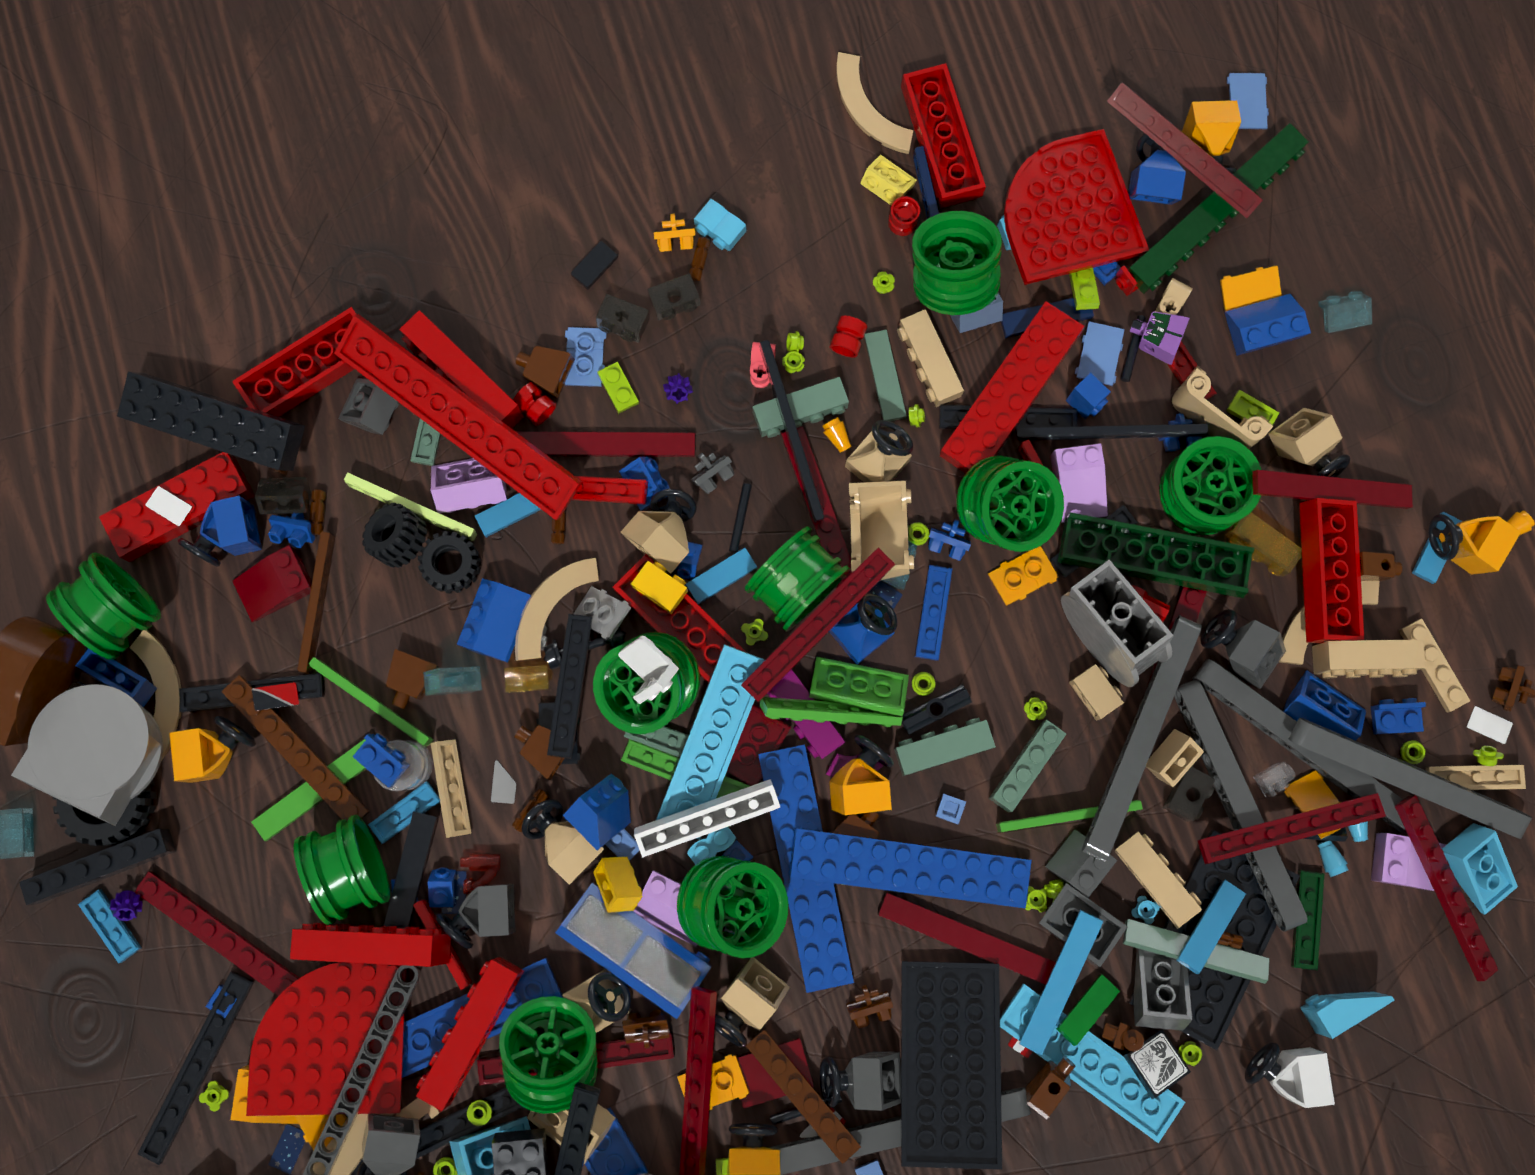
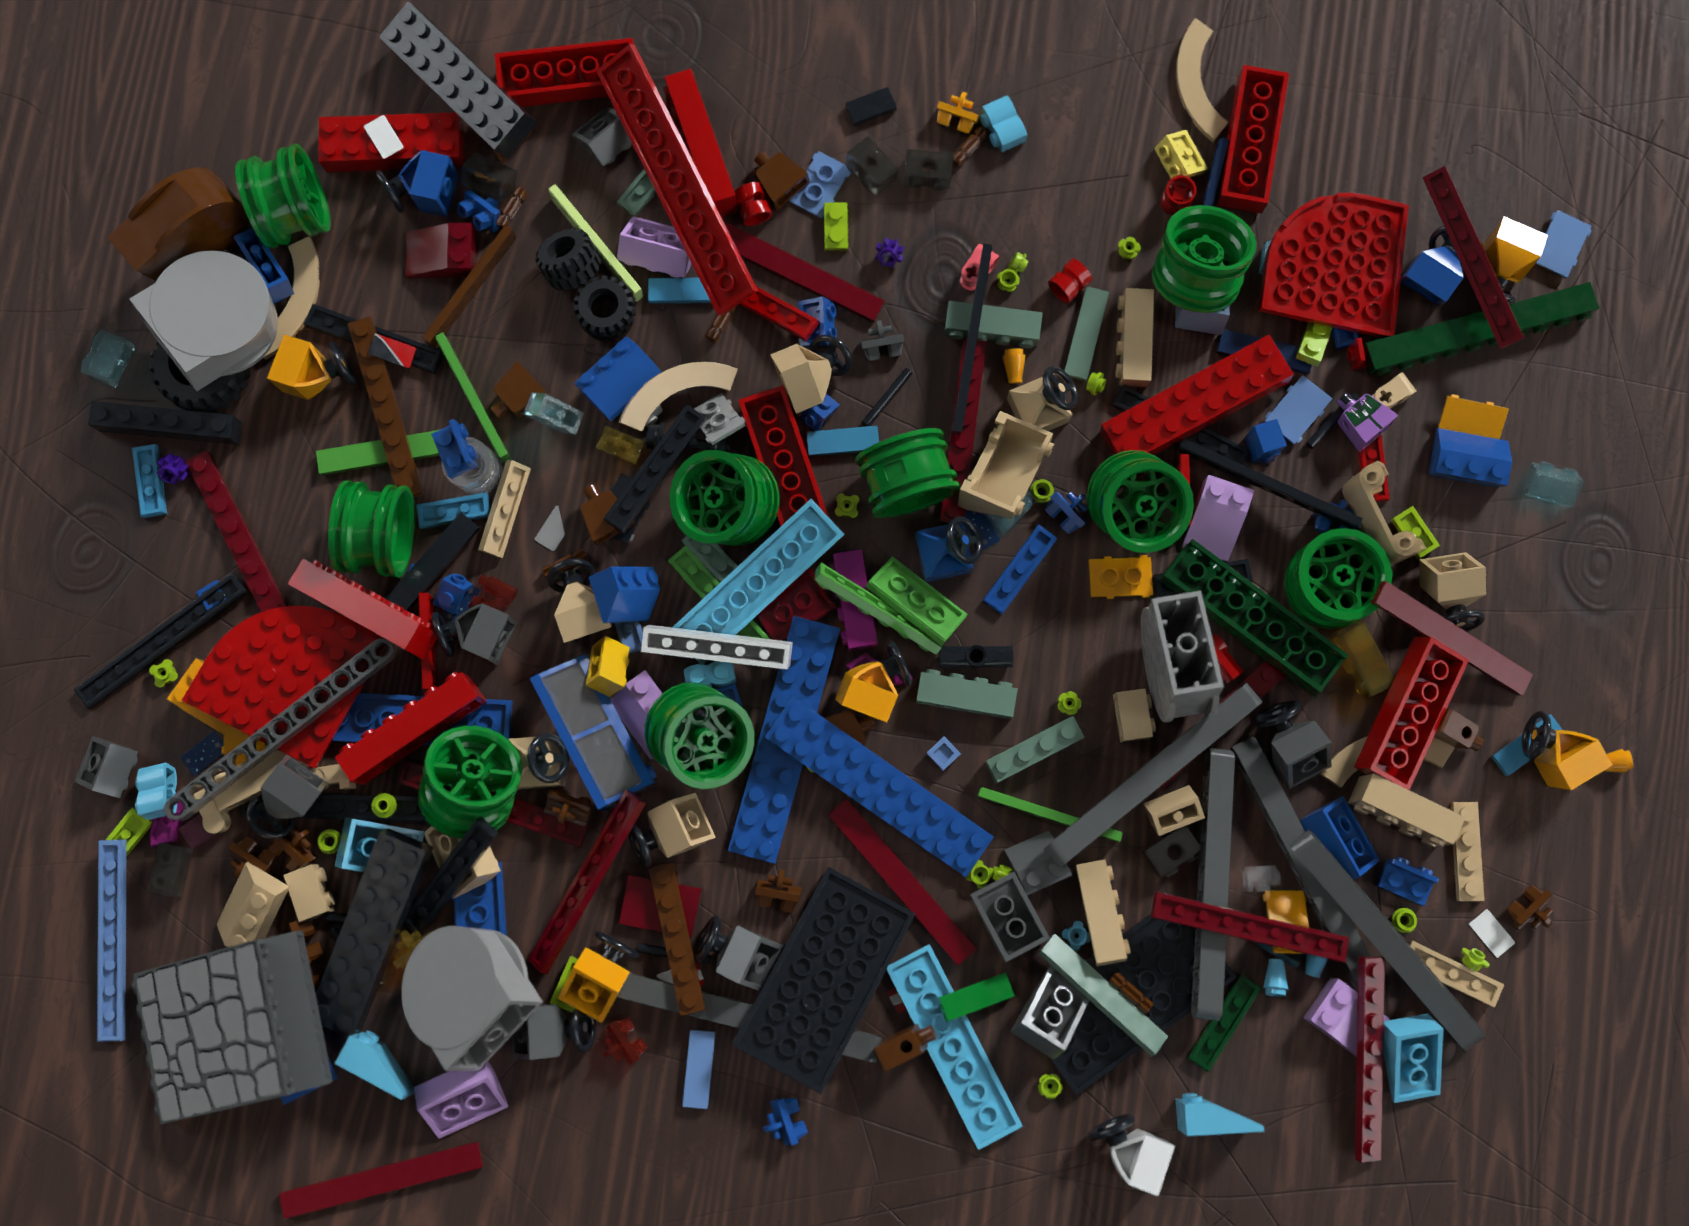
camera: 30 degrees right, 0 degrees up
white bracket [618,636,679,704] -> none
yellow brick [631,561,688,615] -> none
light orange piece [677,1054,749,1110] -> none
dark red plate [741,547,895,702] -> none
lime plate [912,672,935,696] -> none
dark azure tile [1019,910,1103,1055] -> none
reddish brown hips [1102,1023,1144,1052] -> none
tile [1124,1029,1191,1099] -> none
dark azure tile [1176,880,1246,974] -> none

